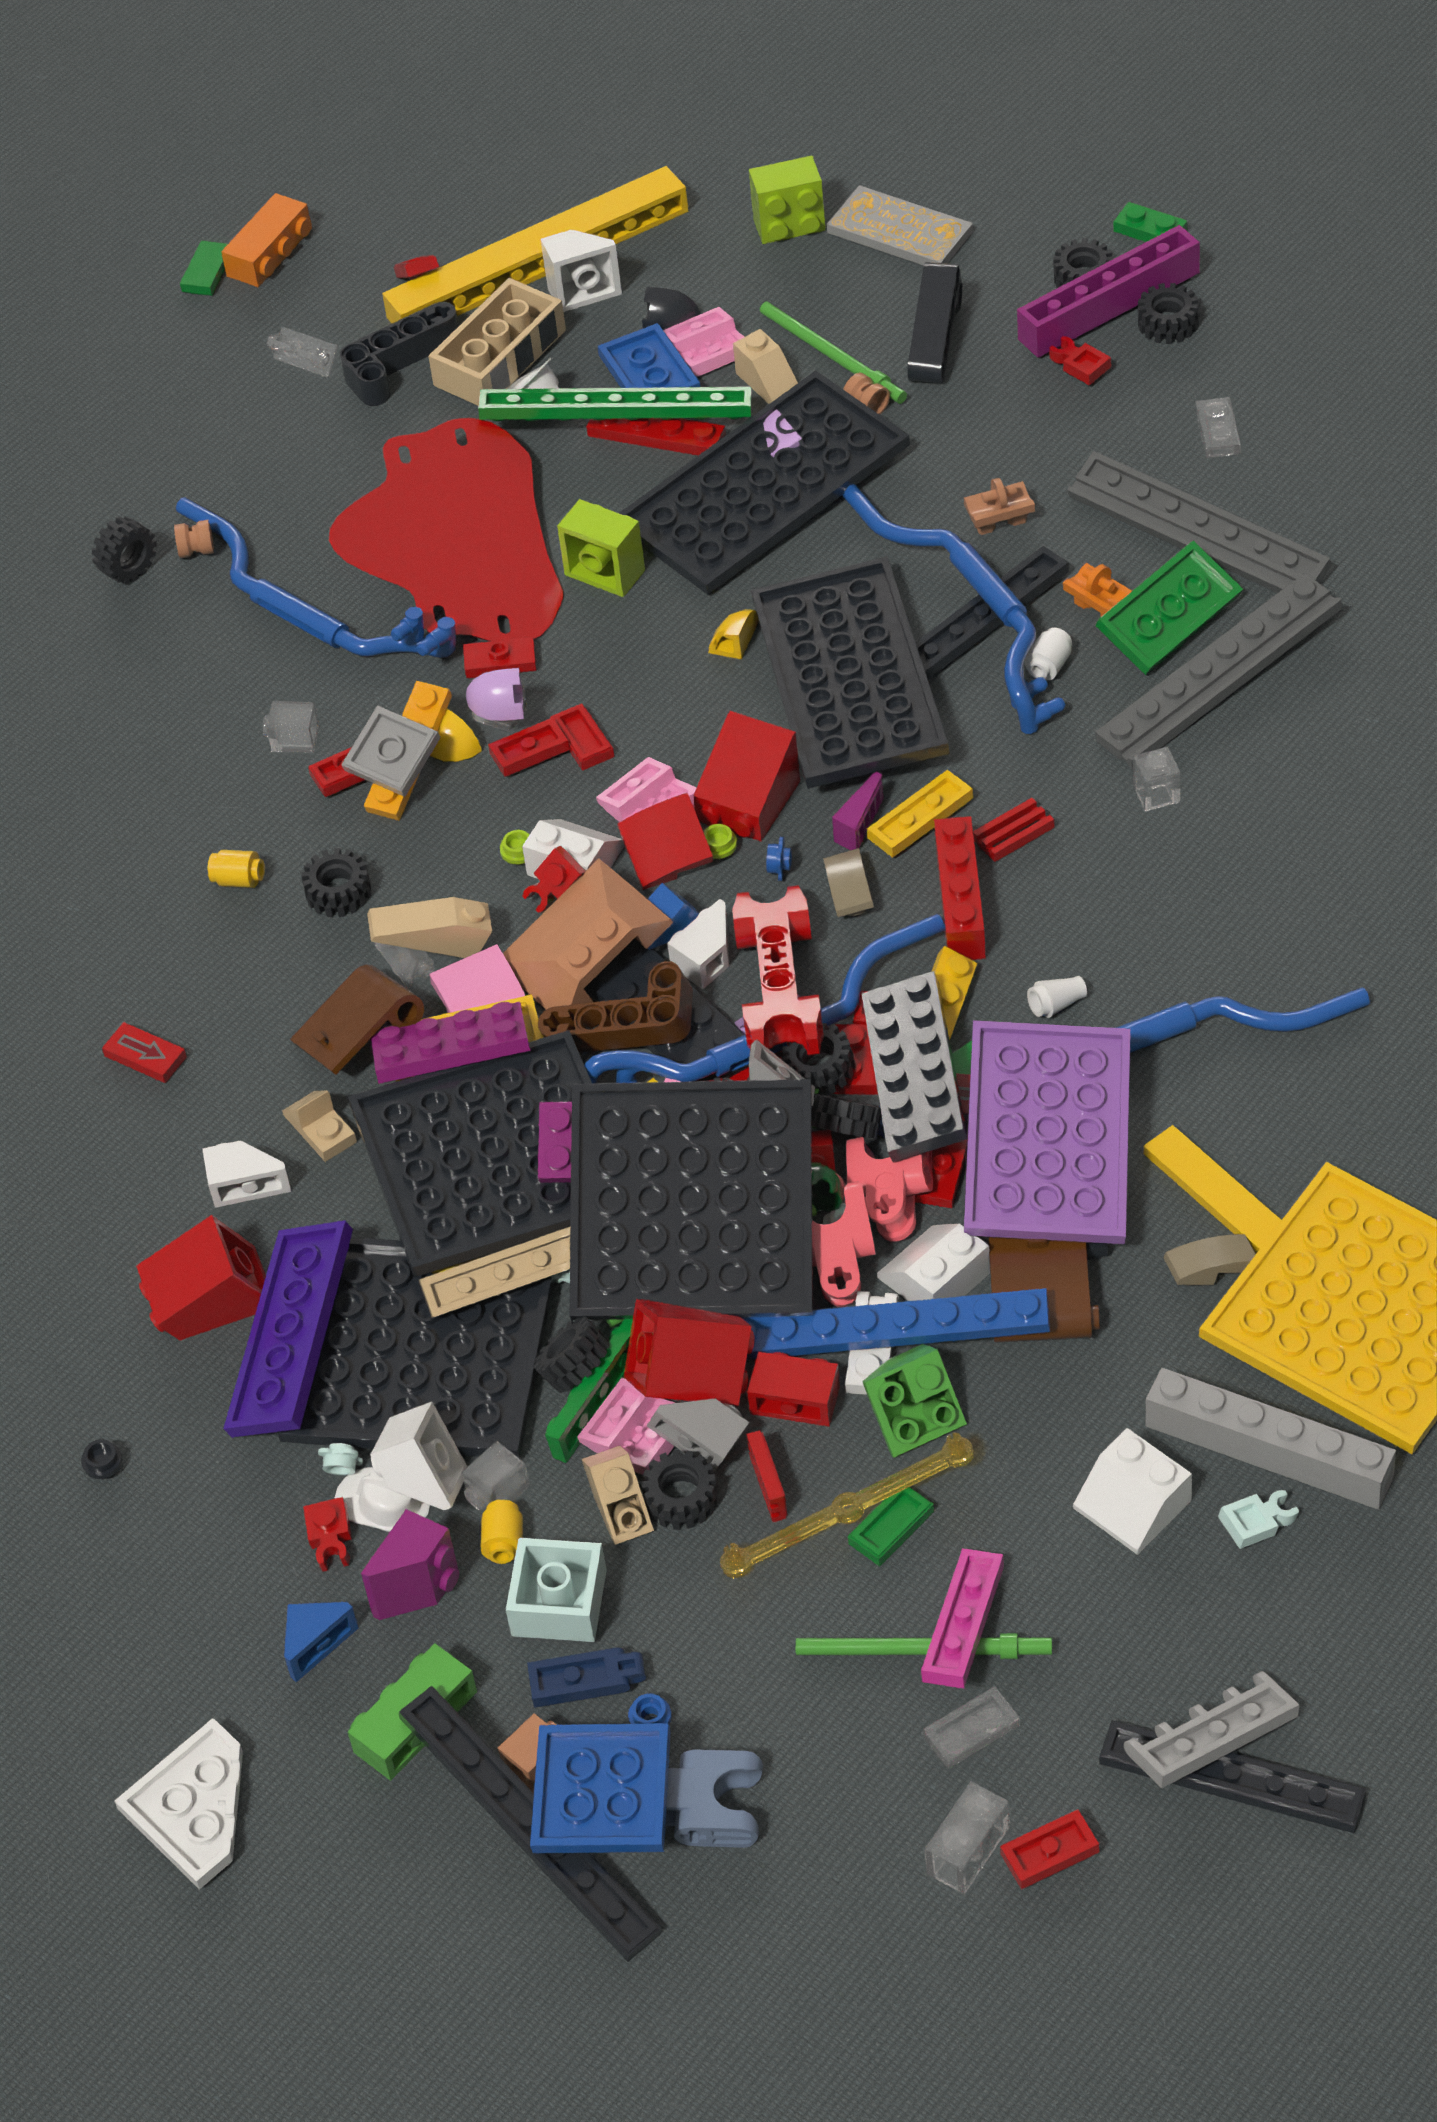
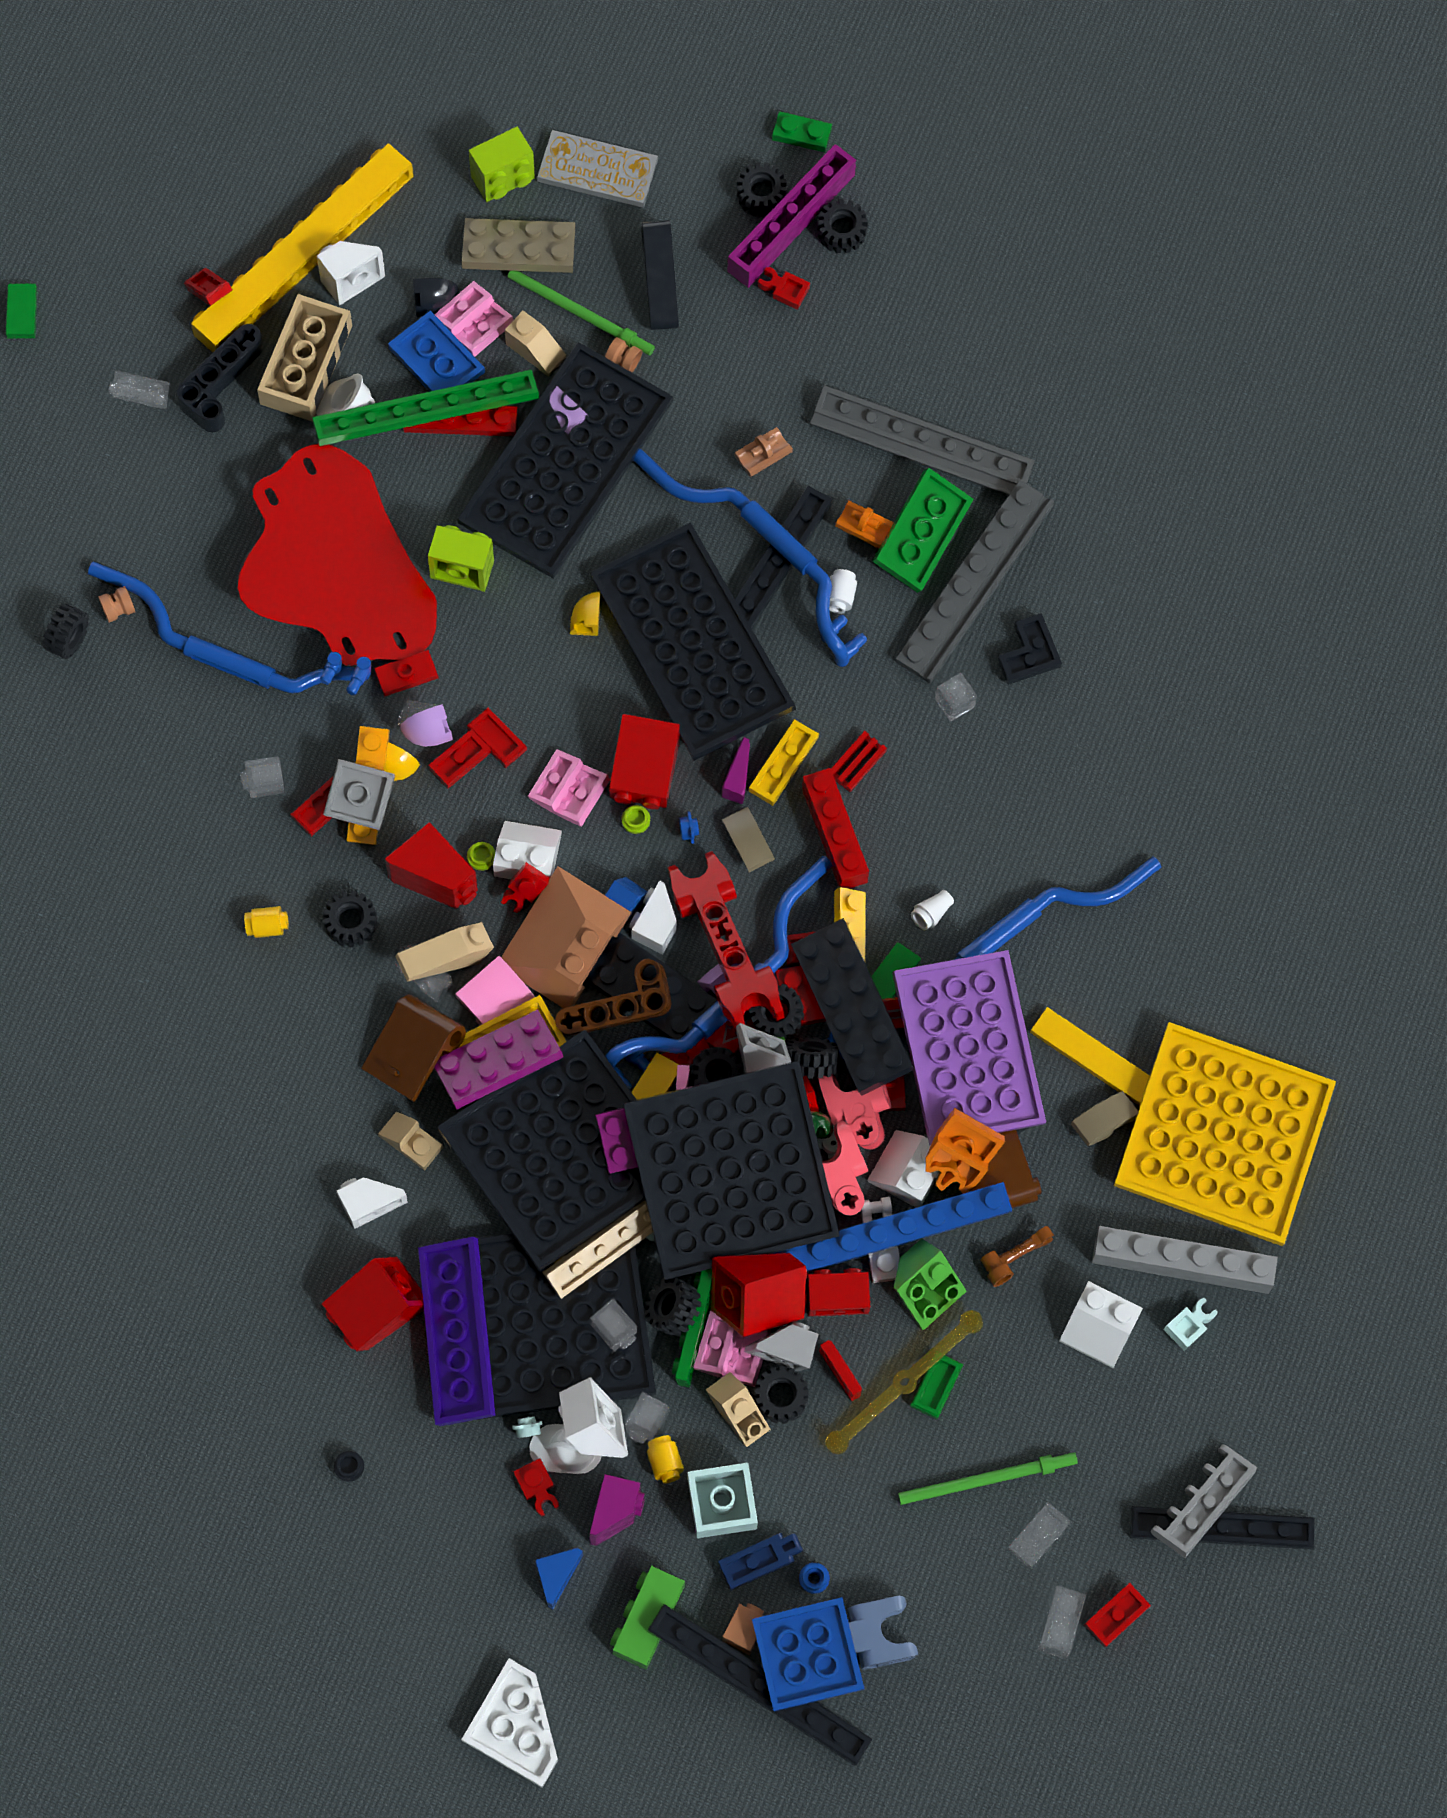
camera: 25 degrees left, 20 degrees up
red tile [102,1022,187,1083] -> none
orange brick [221,193,312,287] -> none
red slope [618,792,713,890] -> none
dark pink plate [921,1548,1004,1689] -> none
clear plate [1196,397,1241,458] -> none
none -> red slope [385,822,478,909]
none -> dark tan plate [462,218,575,273]
none -> clear brick [590,1299,637,1351]
none -> orange plate [925,1108,1005,1194]
none -> dark orange brick [980,1226,1054,1287]
none -> black plate [998,613,1062,685]

